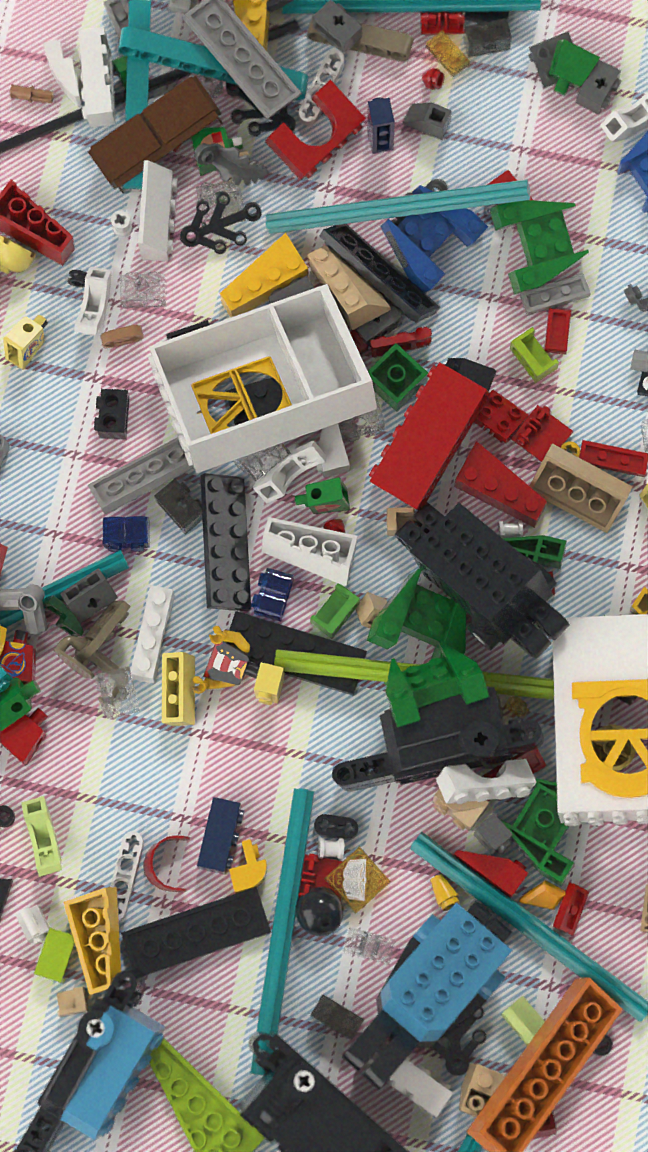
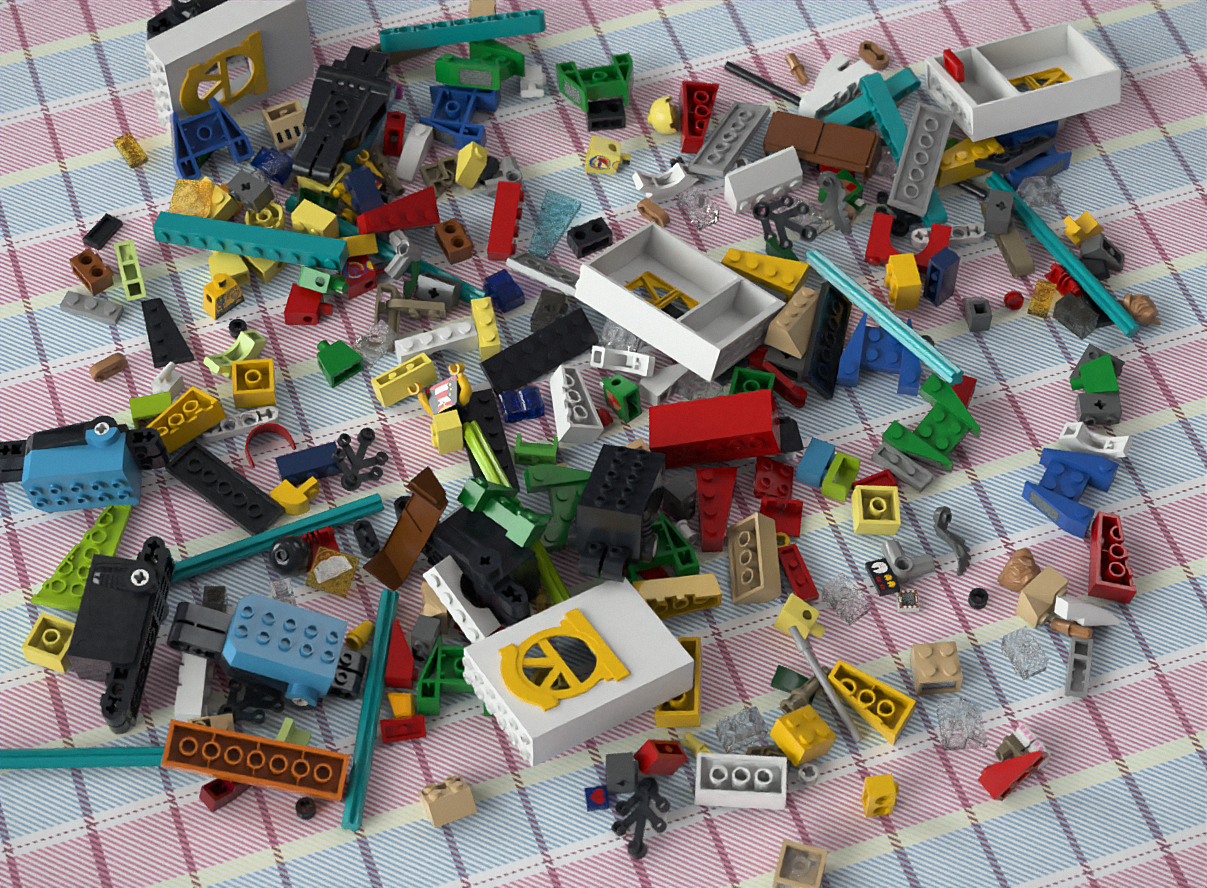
camera: 55 degrees right, 20 degrees down
white bush [318,838,344,859] -> none
none -> yellow brick [232,358,276,409]
none -> green torso [317,340,364,389]
none -> black plant [332,428,388,491]
none -> reddish brown piece [362,466,449,591]
none -> dark orange brick [434,218,474,265]
none -> light yellow brick [471,297,501,362]
none -> red wedge [487,181,525,262]
none -> clear light blue wing [528,189,581,260]
none -> yellow wedge [632,573,722,620]
none -> dark grey brick [663,474,697,522]
none -> light grey plate [688,101,770,177]
none -> dark green slope [765,237,800,262]
none -> dark azure brick [796,437,836,488]
none -> light yellow brick [851,485,901,535]
none -> medium nougat beam [859,41,889,70]
none -> yellow brick [884,253,922,311]

